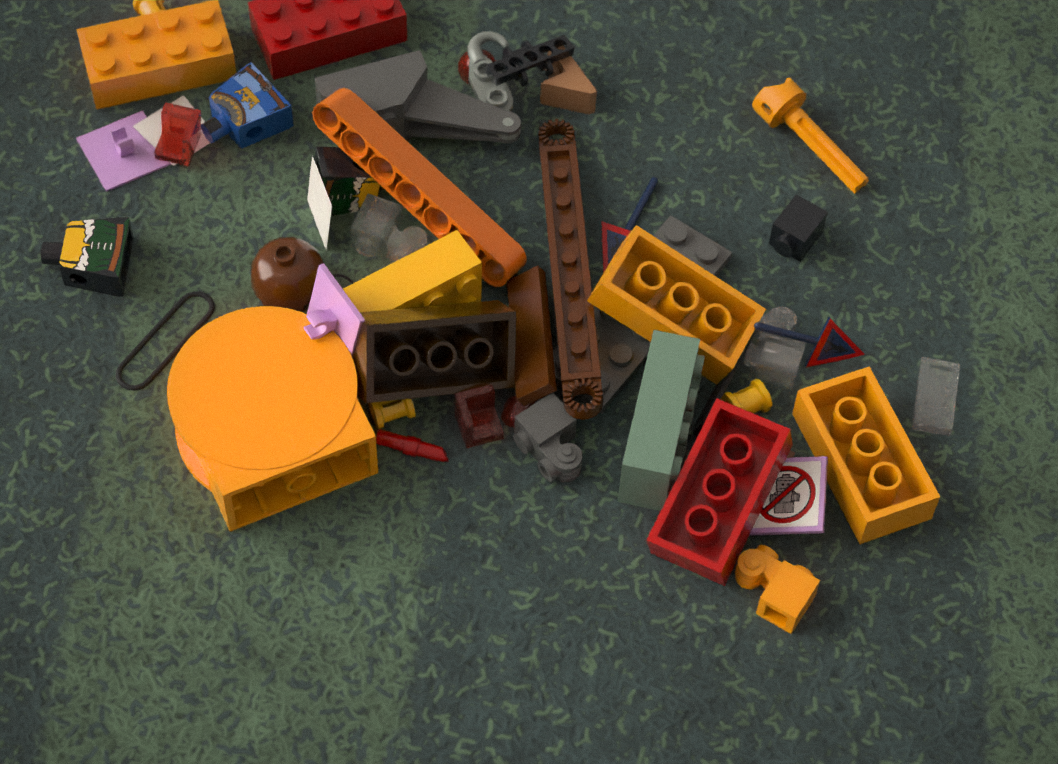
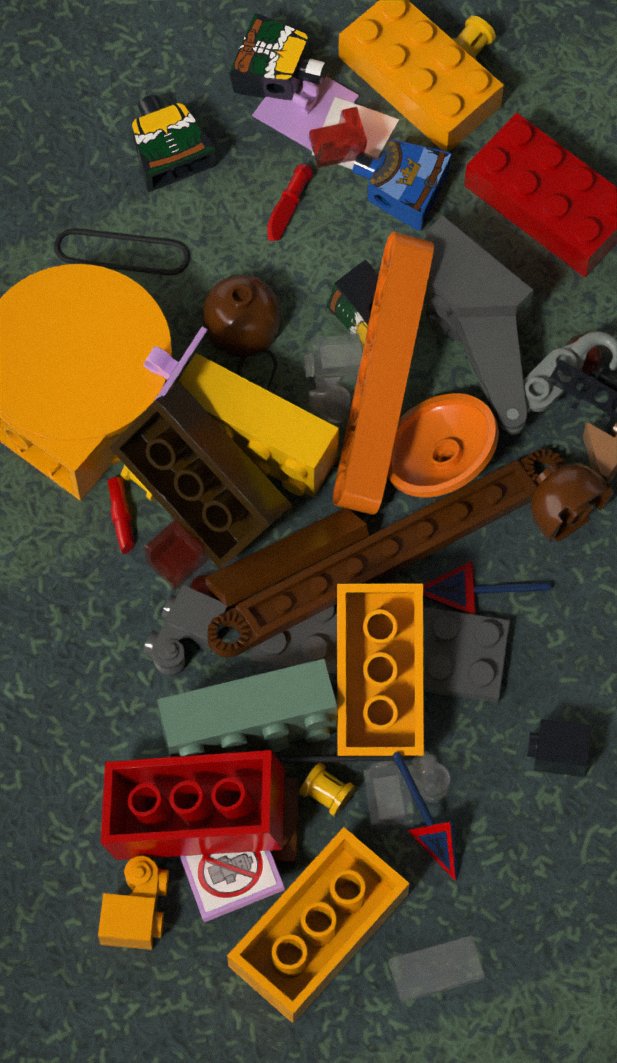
camera: 65 degrees right, 10 degrees up
white sticker [307,156,332,250] -> none
none -> torso [229,13,328,100]
none -> red piece [267,164,312,242]
none -> orange dish [387,393,499,497]
none -> reddish brown cylinder [530,463,614,542]

